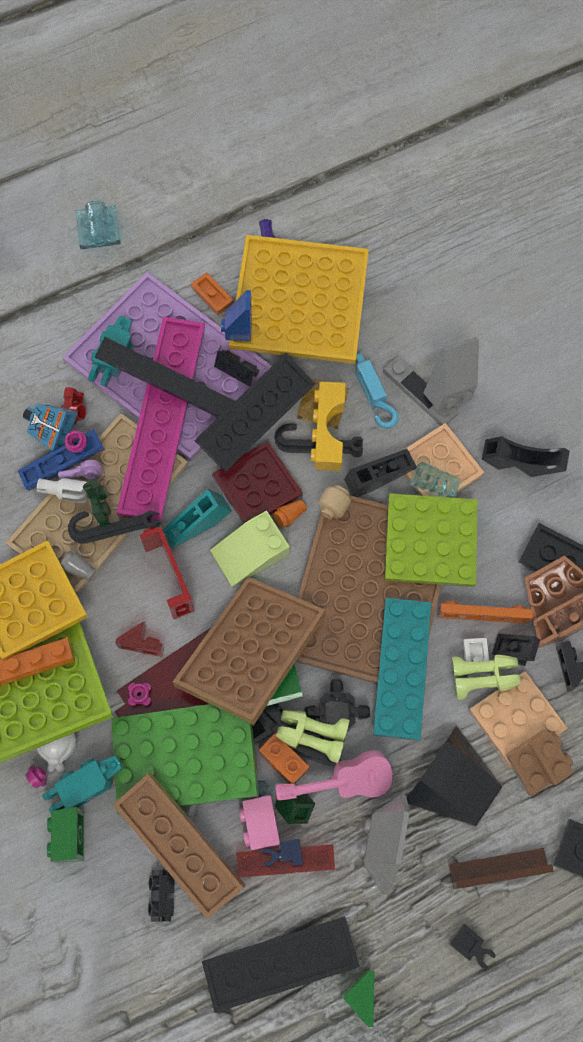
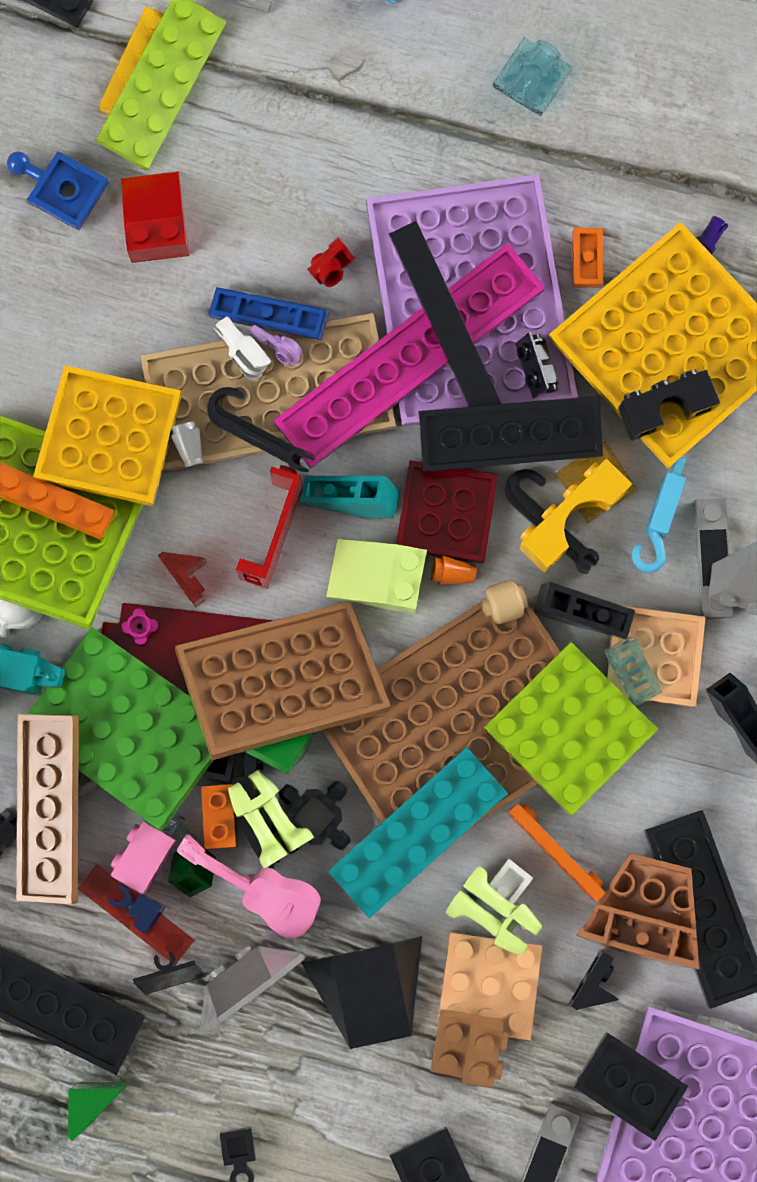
camera: 40 degrees right, 10 degrees up
dark azure torso [23,404,78,451] -> none
dark pink plate [65,431,87,453] -> none
dark green plate [83,478,111,527] -> none
teal hinge [88,316,133,387] -> none
blue slope [221,290,252,341] -> none
reddish brown fence [448,848,554,890] -> none
black slope [492,633,540,666] -> none
none -> black piece [133,951,205,995]
none -> black arch [618,369,720,441]

